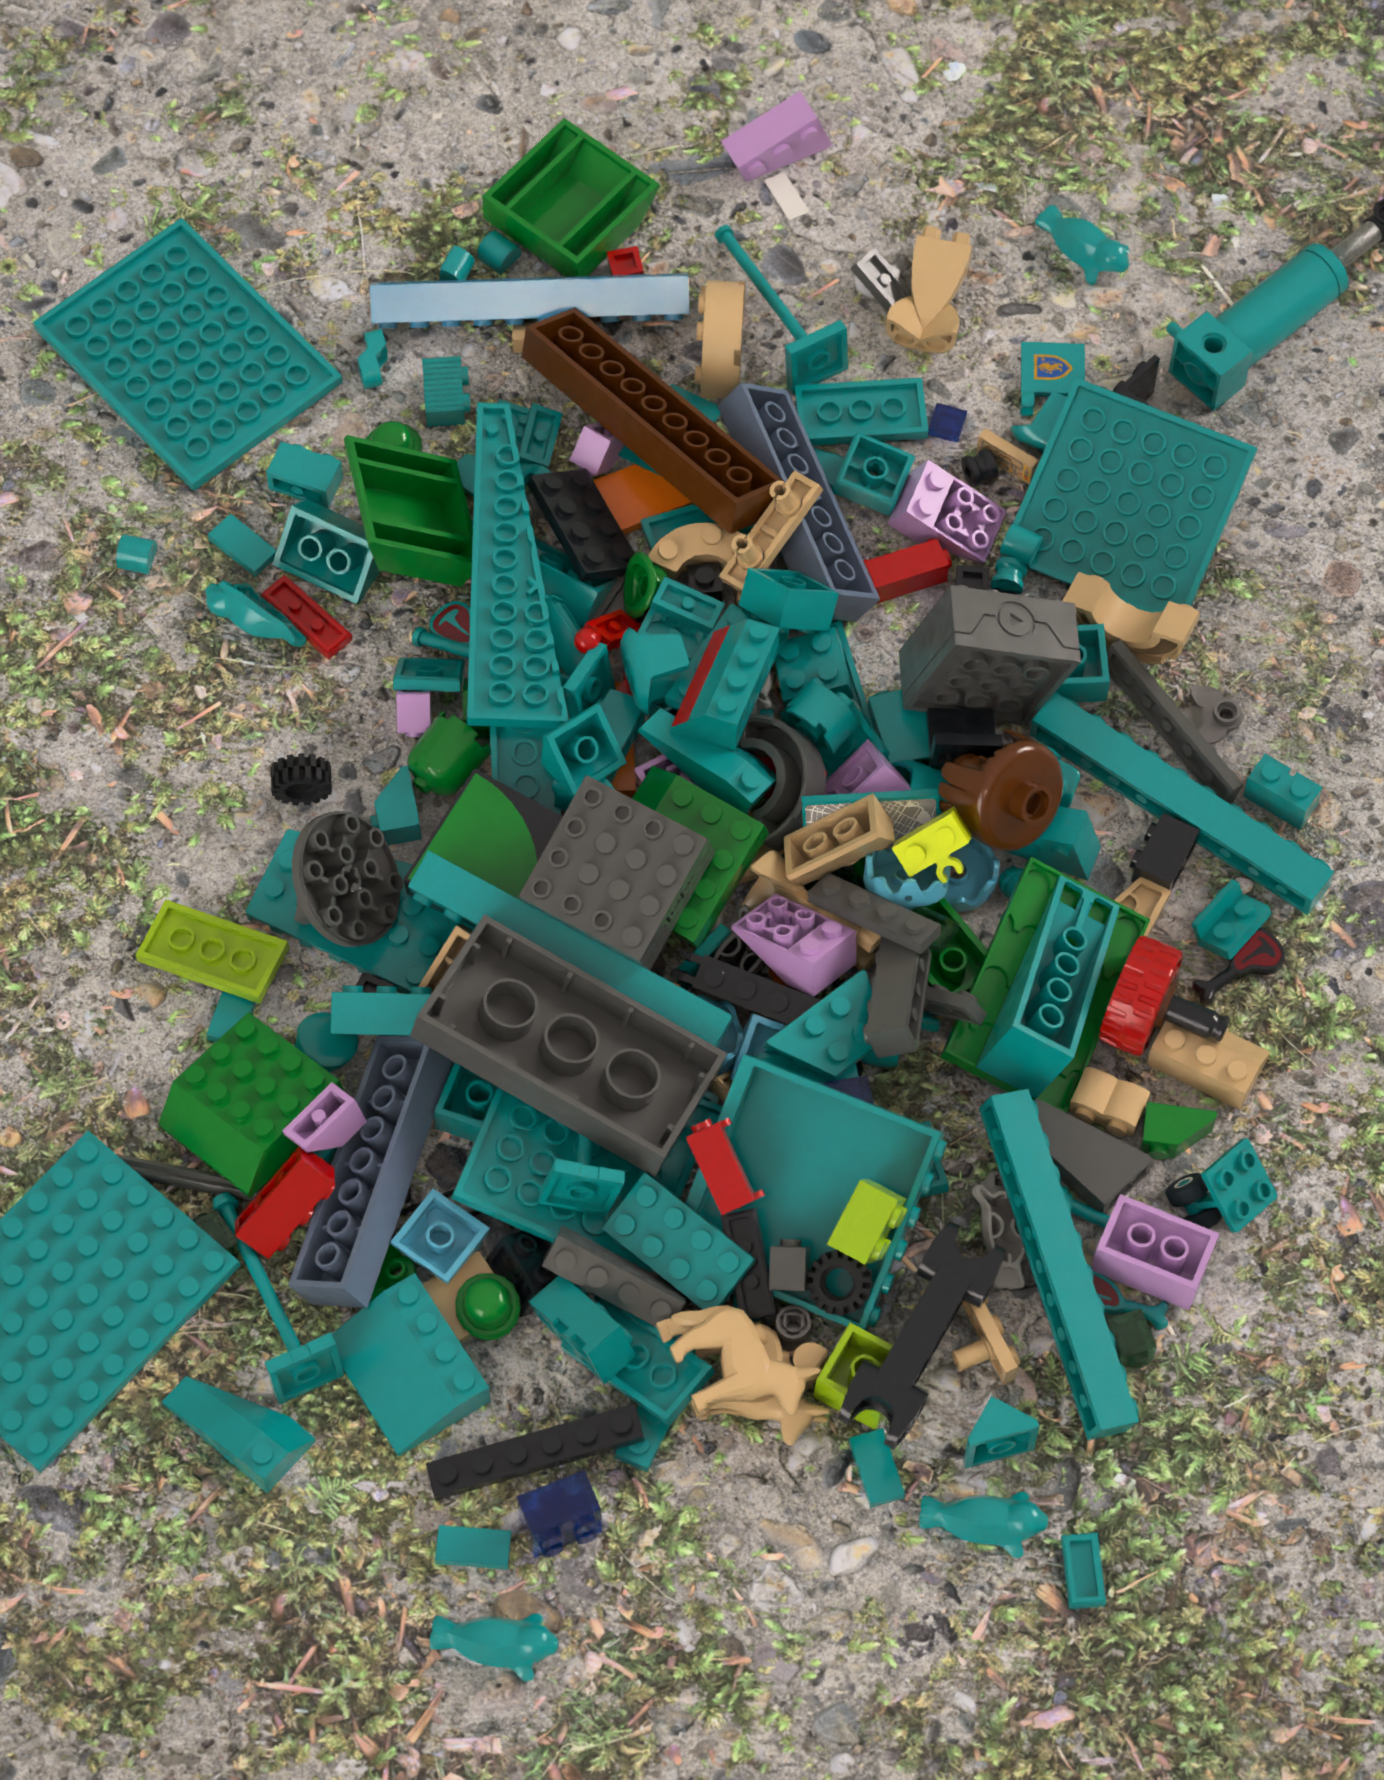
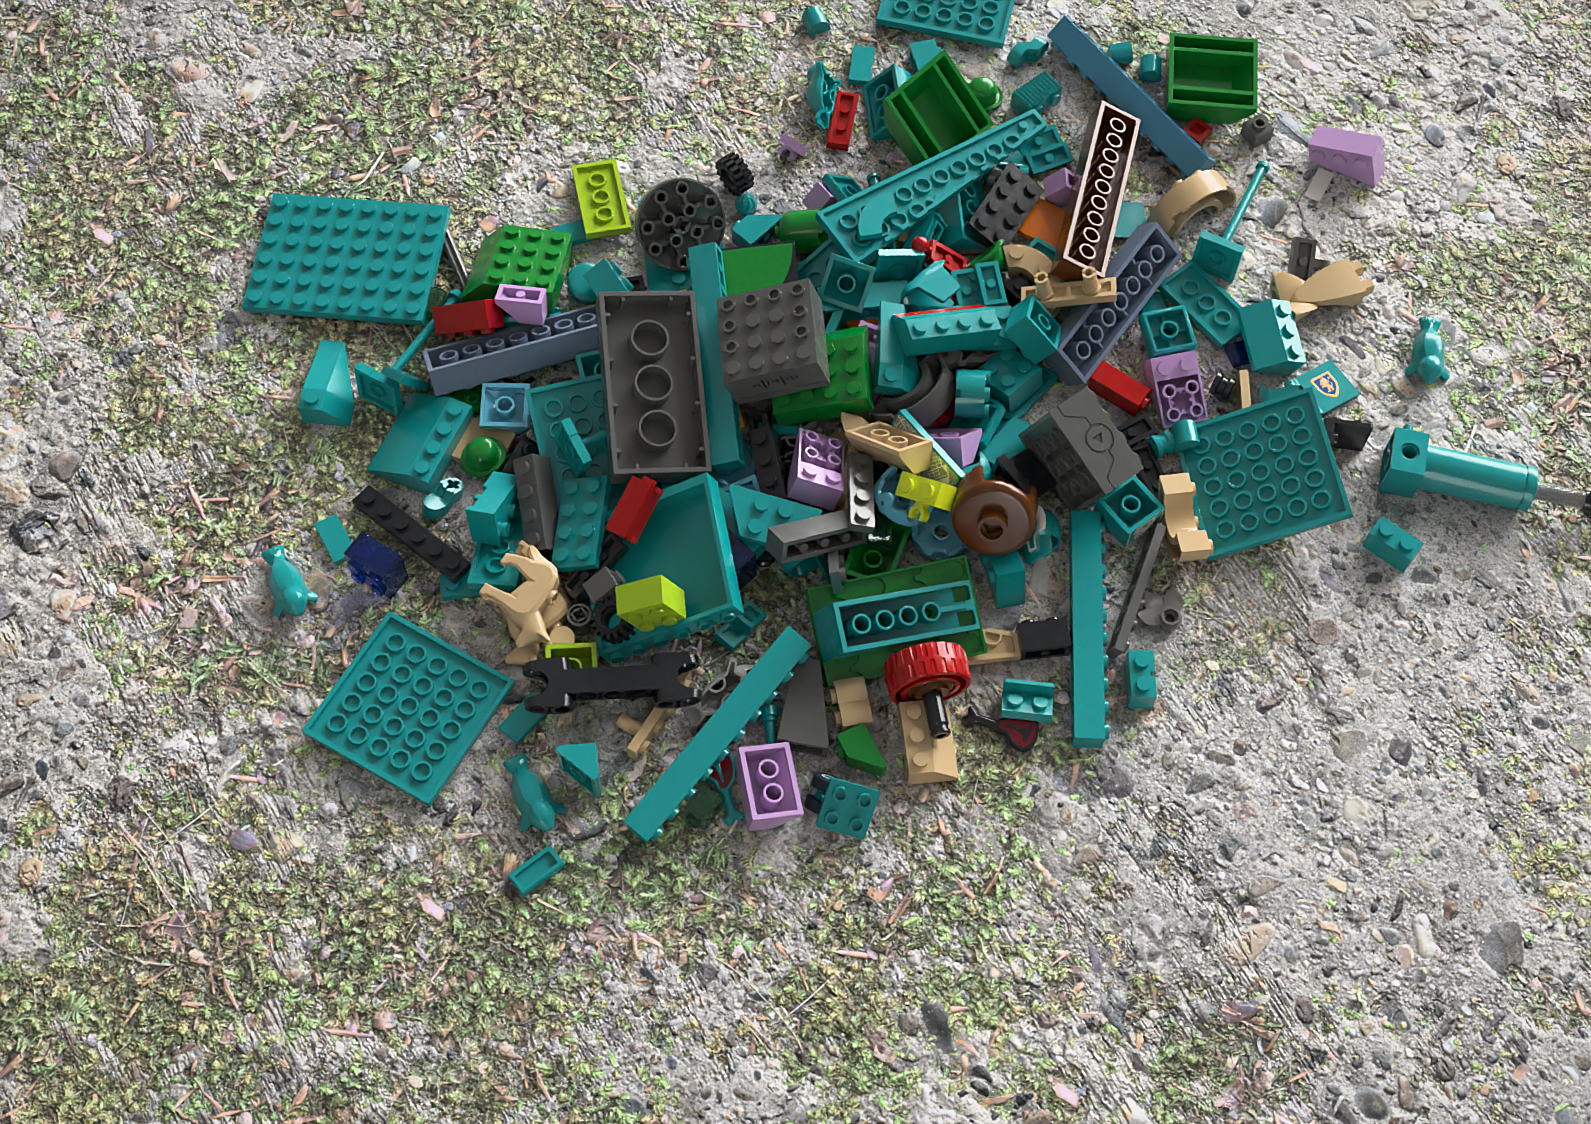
camera: 55 degrees right, 0 degrees up
none -> teal plate [301,611,515,807]
none -> teal tile [381,365,432,393]
none -> teal piece [422,477,464,519]
none -> teal plate [735,192,757,216]
none -> lavender tile [778,133,808,162]
none -> teal tile [857,192,898,241]
none -> teal slope [1236,299,1306,376]
none -> dark grey plate [1240,113,1274,149]
none -> teal brick [1362,516,1424,573]

